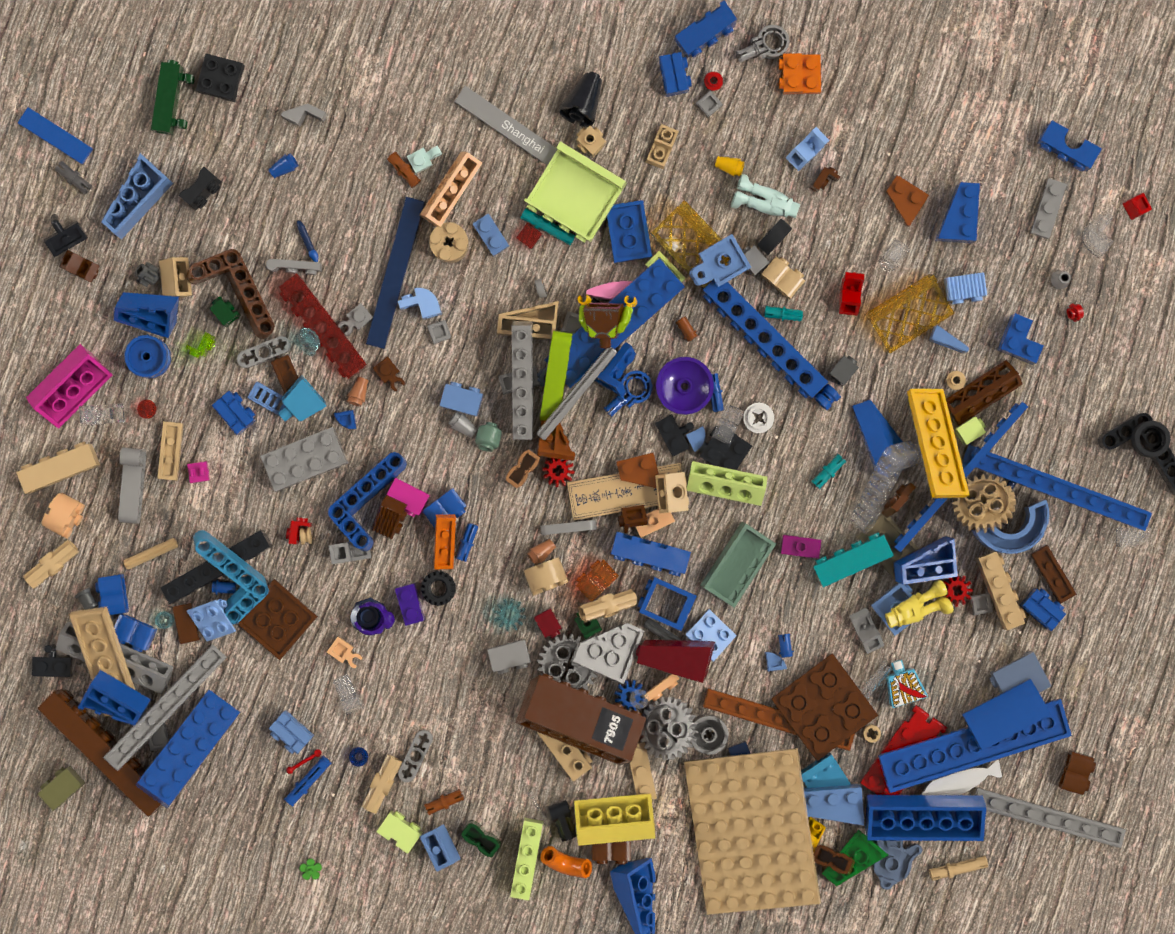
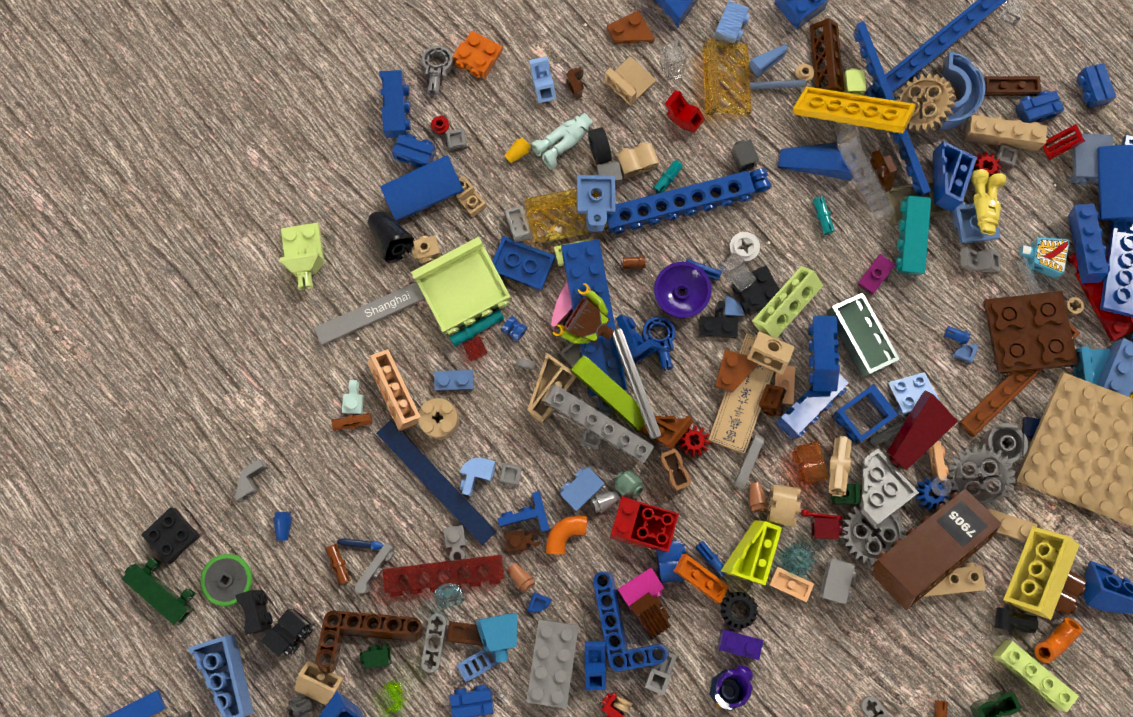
camera: 55 degrees left, 10 degrees down
none -> dark grey wheel [201,554,252,606]
none -> black brick [261,608,315,657]
none -> yellowish green plate [280,223,325,290]
none -> dark orange pin [325,544,351,586]
none -> blue slope [380,155,464,223]
none -> blue bracket [497,491,550,532]
none -> blue wheel [501,316,528,342]
none -> light grey plate [504,206,533,243]
none -> orange cylinder [545,515,587,555]
none -> blue brick [585,641,606,690]
none -> tan bracket [605,57,656,106]
none -> red slope [610,497,679,552]
none -> neon yellow wedge [721,520,782,585]
none -> sand blue bar [750,79,806,90]
none -> light nougat plate [769,567,814,602]
none -> red hinge [801,509,842,520]
none -> blue wedge [808,316,840,392]
none -> red tile [1042,124,1085,160]
none -> blue brick [1068,204,1110,283]
none -> blue brick [1077,63,1116,108]

